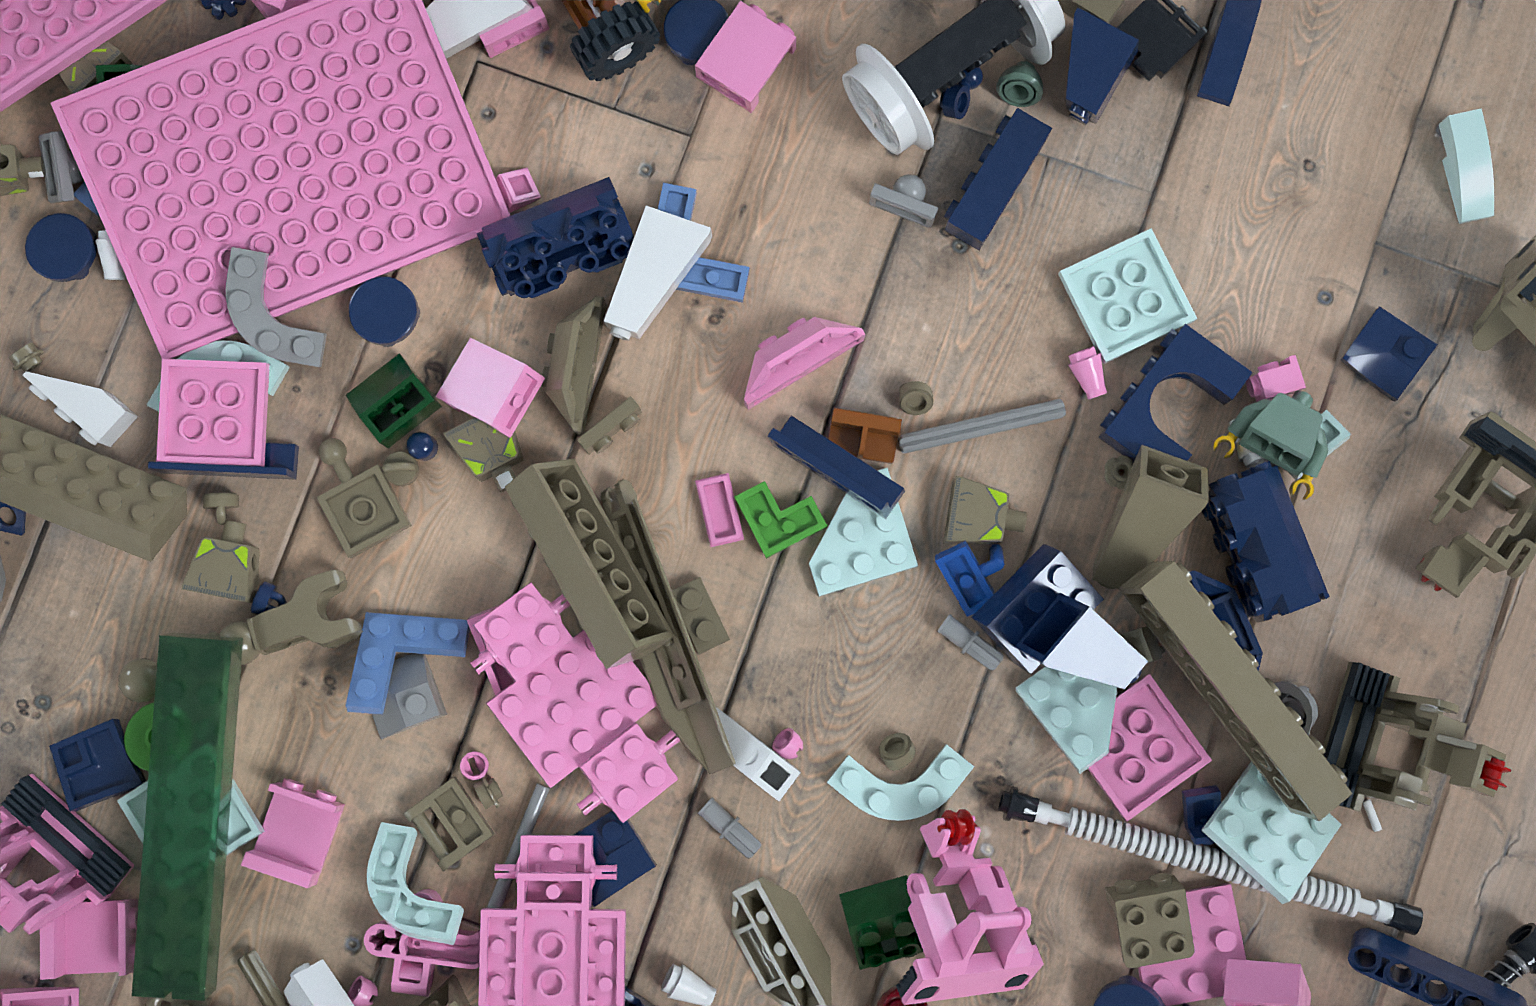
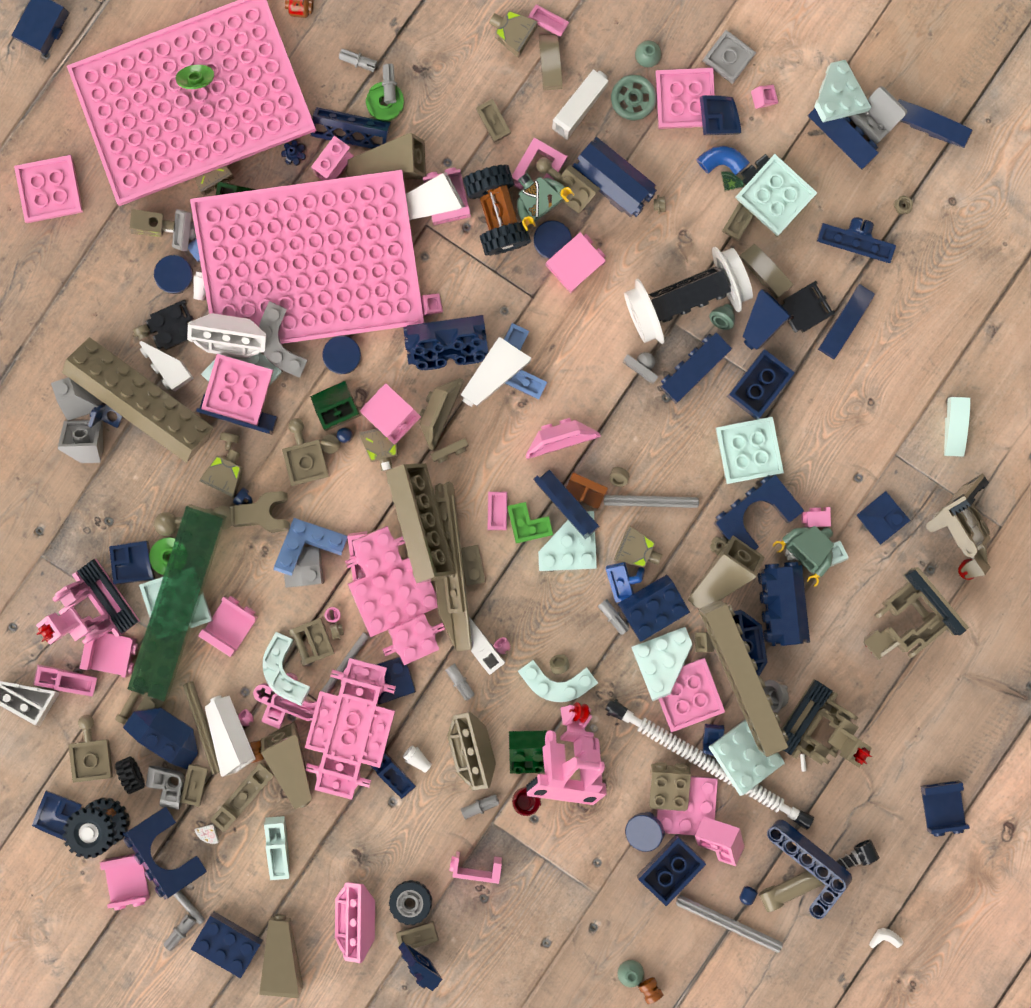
camera: 15 degrees right, 5 degrees up
dark blue plate [940,67,983,120] -> none
slope [1015,593,1148,689] -> none
bright pink cone [1068,346,1107,400] -> none
none -> black plate [145,300,194,350]
none -> white wedge [187,313,266,358]
none -> dark blue brick [726,349,795,420]

